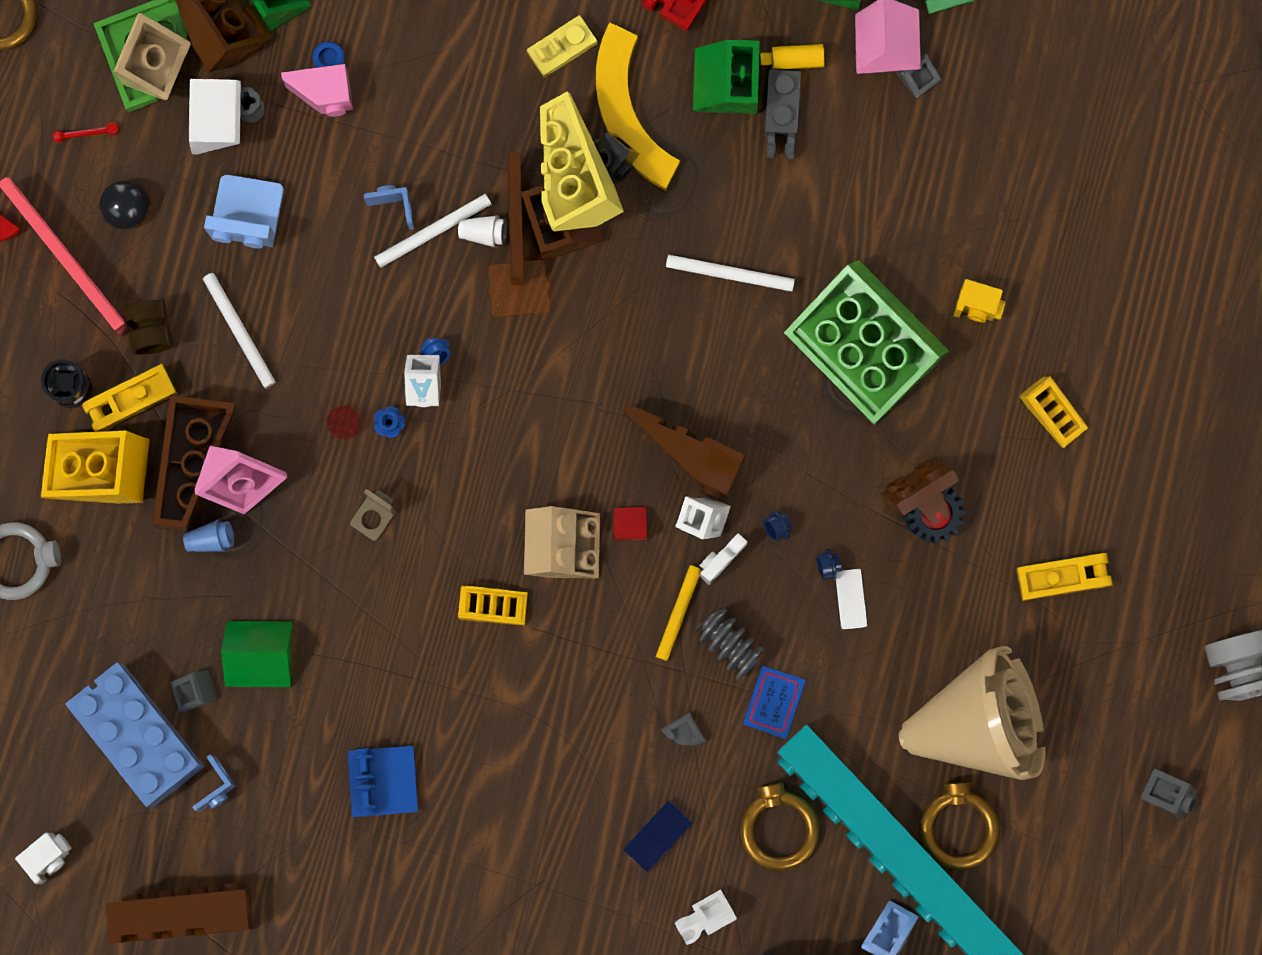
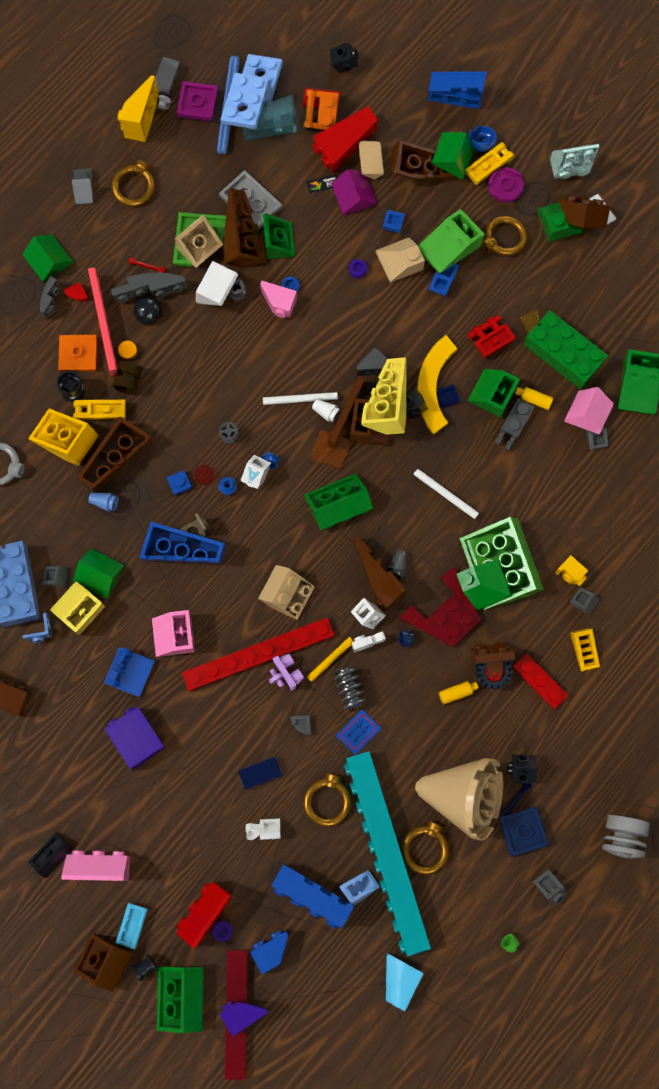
camera: 20 degrees right, 5 degrees down
bright pink slope [195,446,287,514] -> none
white bar [203,273,276,389] -> none
light blue bracket [204,175,284,249] -> none
medium blue bracket [364,185,414,230] -> none
yellow slope [458,585,528,626] -> none
light yellow plate [527,15,597,78] -> none
red slope [614,507,647,541] -> none
dark blue plate [816,549,842,581] -> none
white sticker [836,569,867,629] -> none
yellow plate [1016,553,1113,601] -> none
none -> light yellow slope [50,582,105,635]
none -> orange plate [58,335,97,372]
none -> dark purple brick [105,707,165,770]
none -> dark grey slope [111,273,187,303]
none -> light orange tile [118,341,137,361]
none -> blue wedge [139,522,227,564]
none -> bright pink slope [152,610,195,657]
none -> blue plate [167,470,192,496]
none -> red plate [181,617,334,691]
none -> dark grey wheel [219,422,239,444]
none -> lavender hips [269,654,304,691]
none -> green slope [304,473,373,530]
none -> dark grey slope [357,348,388,376]
none -> dark grey cone [387,550,407,580]
none -> dark red wing [399,566,481,648]
none -> clear blue tile [436,384,460,408]
none -> yellow cylinder [438,681,479,705]
none -> green slope [457,560,512,610]
none -> dark blue plate [498,806,549,857]
none -> bright green hinge [501,934,519,953]
none -> clear blue hinge [503,783,532,815]
none -> black brick [507,754,538,783]
none -> red plate [512,653,569,710]
none -> dark grey slope [570,587,599,615]

